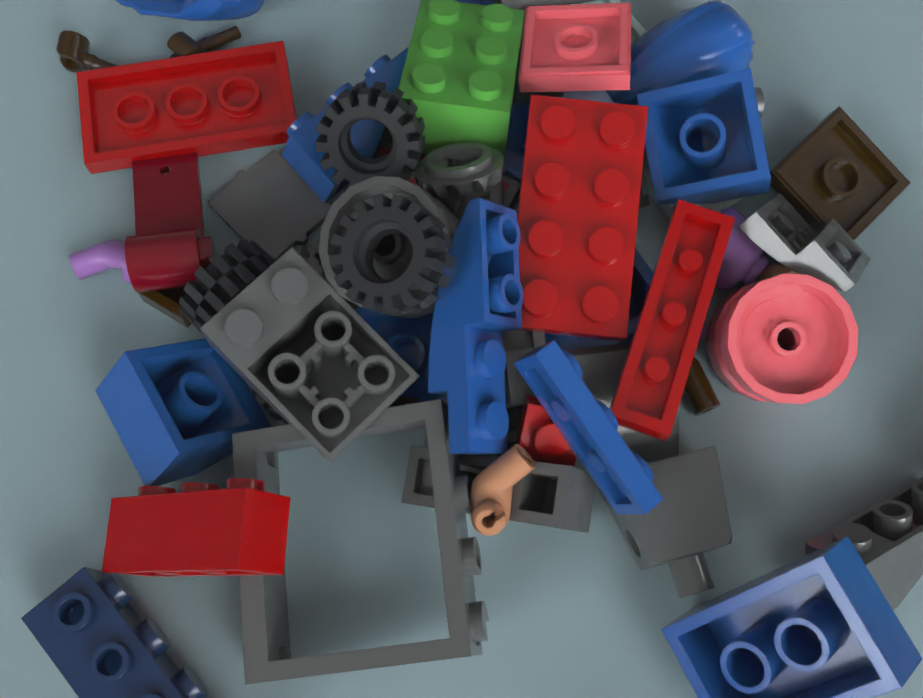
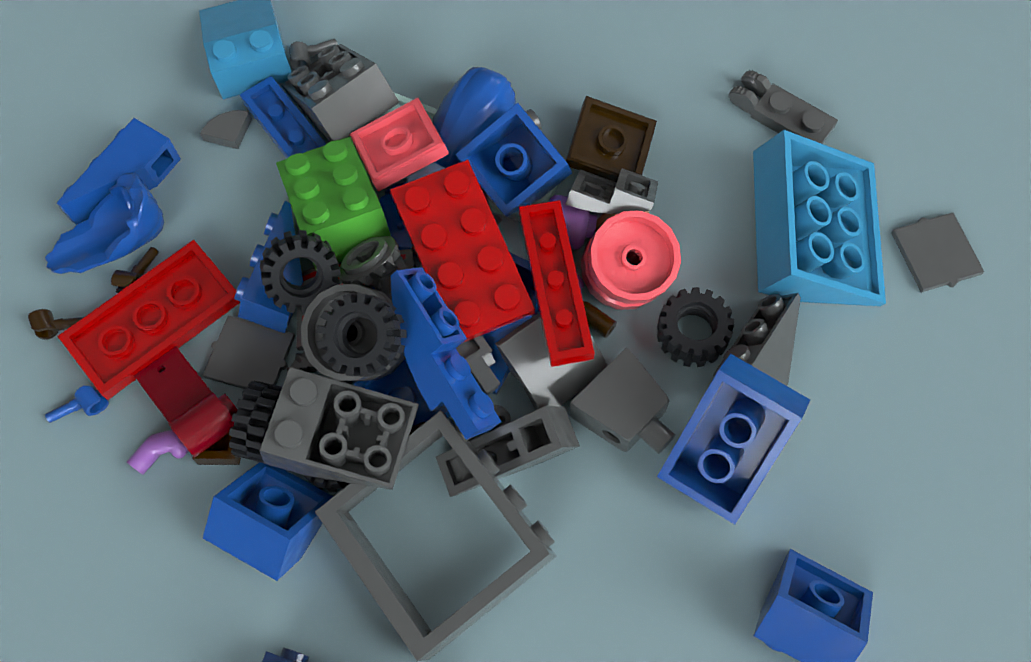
camera: 25 degrees left, 5 degrees down
red brick [101,478,290,577] -> none
nougat arm [470,443,536,536] -> none
blue plate [513,340,664,515] -> none
red plate [515,395,577,467] -> none
none -> blue hand [45,386,109,423]
none -> black tyre [657,287,734,367]

